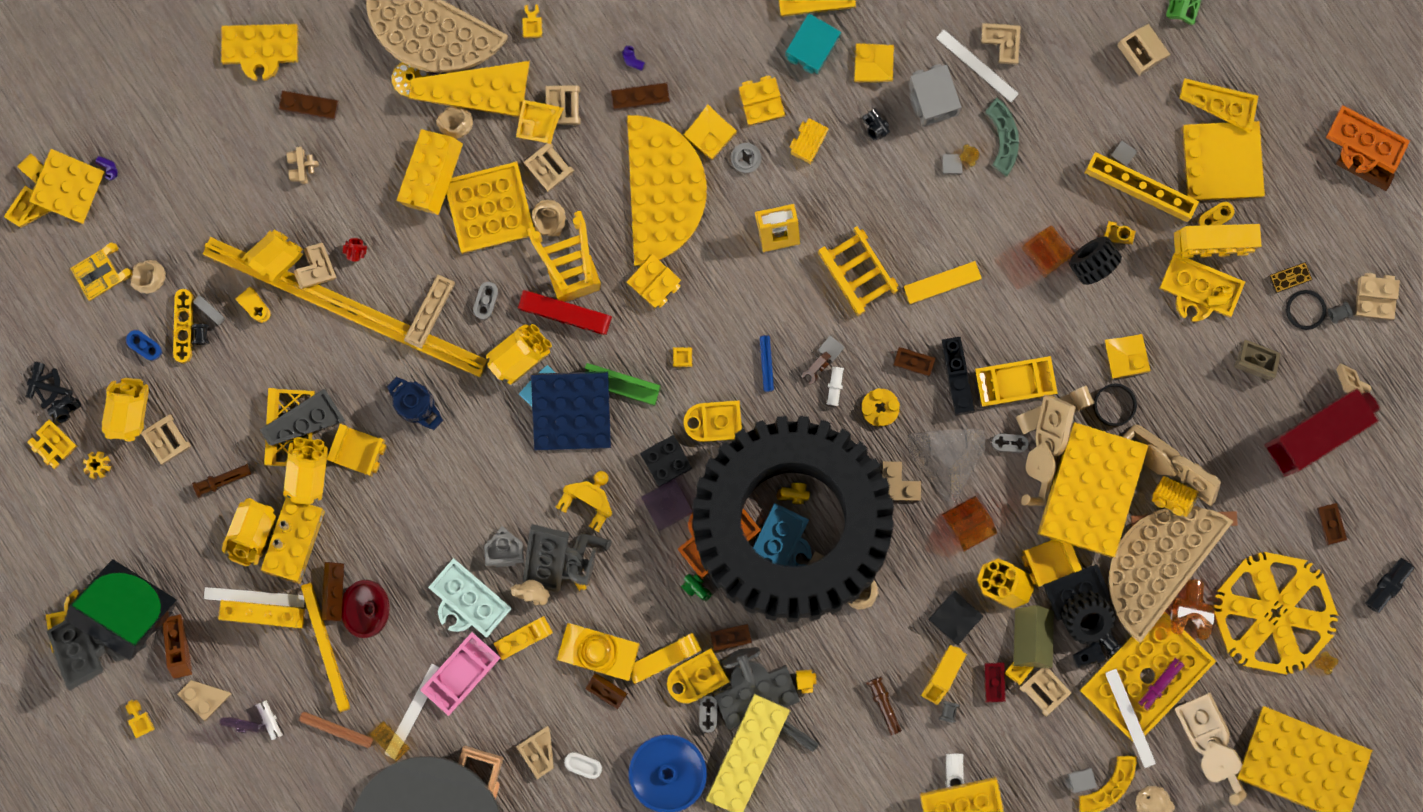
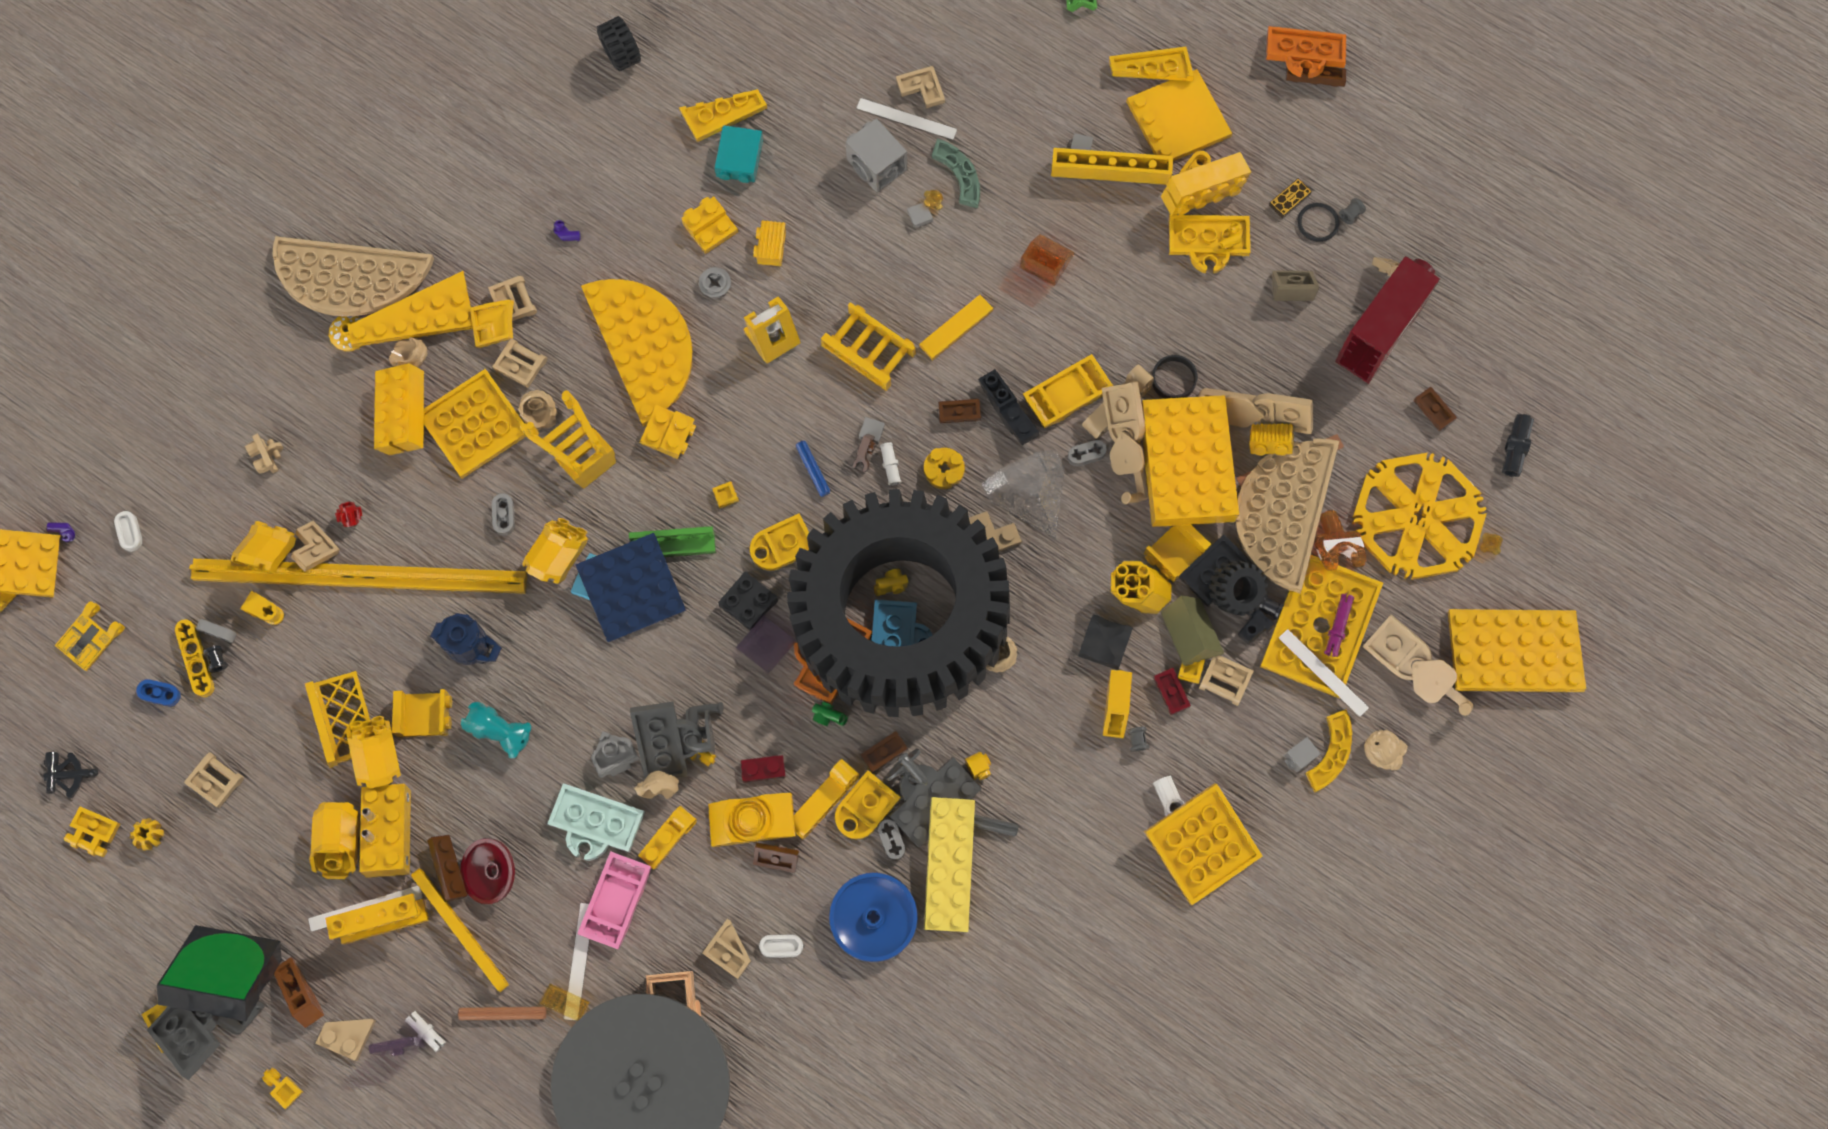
camera: 25 degrees left, 10 degrees down
black plate [47,393,82,423] -> none
yellow brick [102,378,149,441] -> none
tan hair [131,260,165,294] -> none
reddish brown pin [192,464,252,499] -> none
yellow plate [221,24,298,81] -> none
dark grey wing [259,389,345,446] -> none
reddish brown plate [279,91,339,120] -> none
tan tile [404,275,455,349] -> none
red beam [517,290,612,335] -> none
yellow plate [522,4,543,38] -> none
yellow connector [555,471,613,532] -> none
reddish brown plate [611,83,670,110] -> none
yellow plate [683,104,737,160] -> none
yellow plate [854,43,894,82] -> none
black plate [861,108,890,140] -> none
reddish brown pin [866,676,902,736] -> none
clear orange slope [942,496,997,551] -> none
black tyre [1069,236,1122,285] -> none
yellow plate [1105,221,1136,245] -> none
yellow plate [1105,334,1151,380] -> none
tan slope [1117,24,1170,76] -> none
tan plate [1355,273,1400,320] -> none
none -> white tile [114,511,142,552]
none -> teal animal [461,702,531,759]
none -> dark red plate [741,755,786,783]

